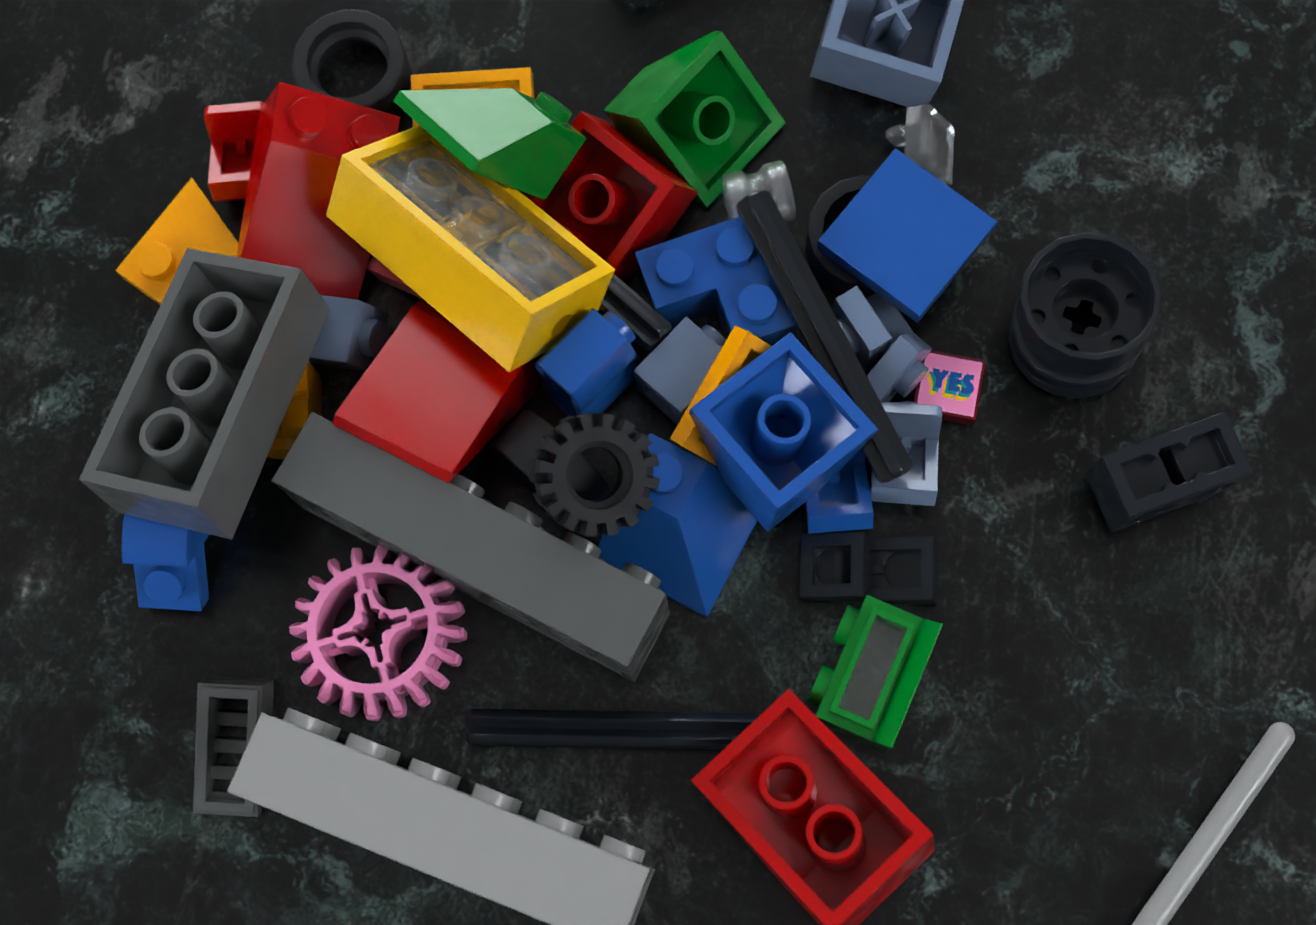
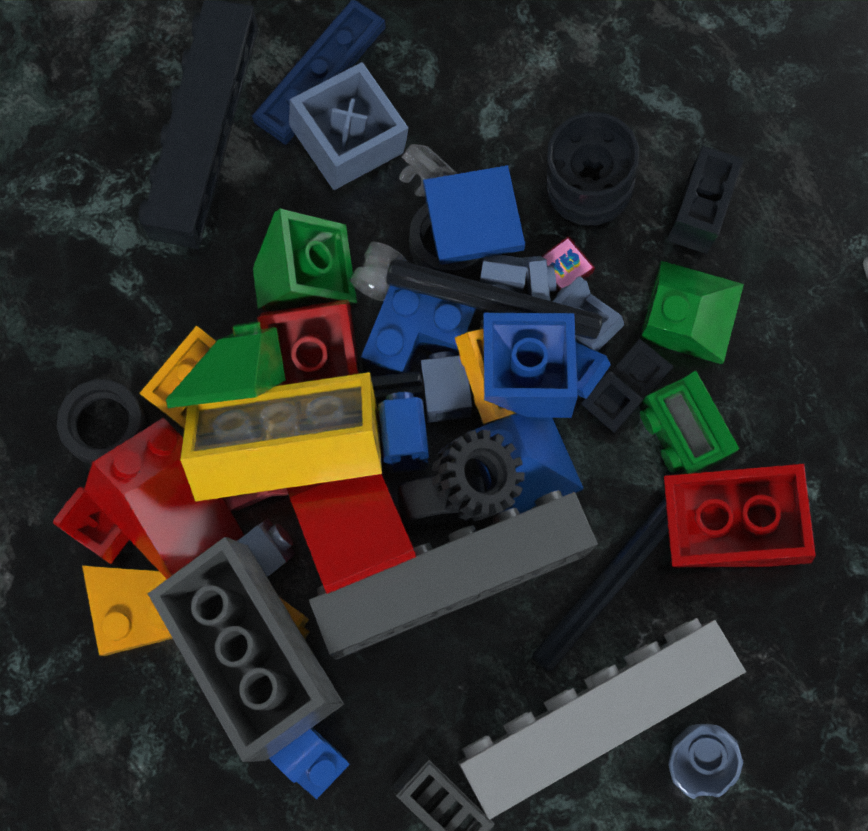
camera: 60 degrees left, 0 degrees up
bright pink gear [289,545,467,722] -> none
none -> green slope [640,261,744,364]

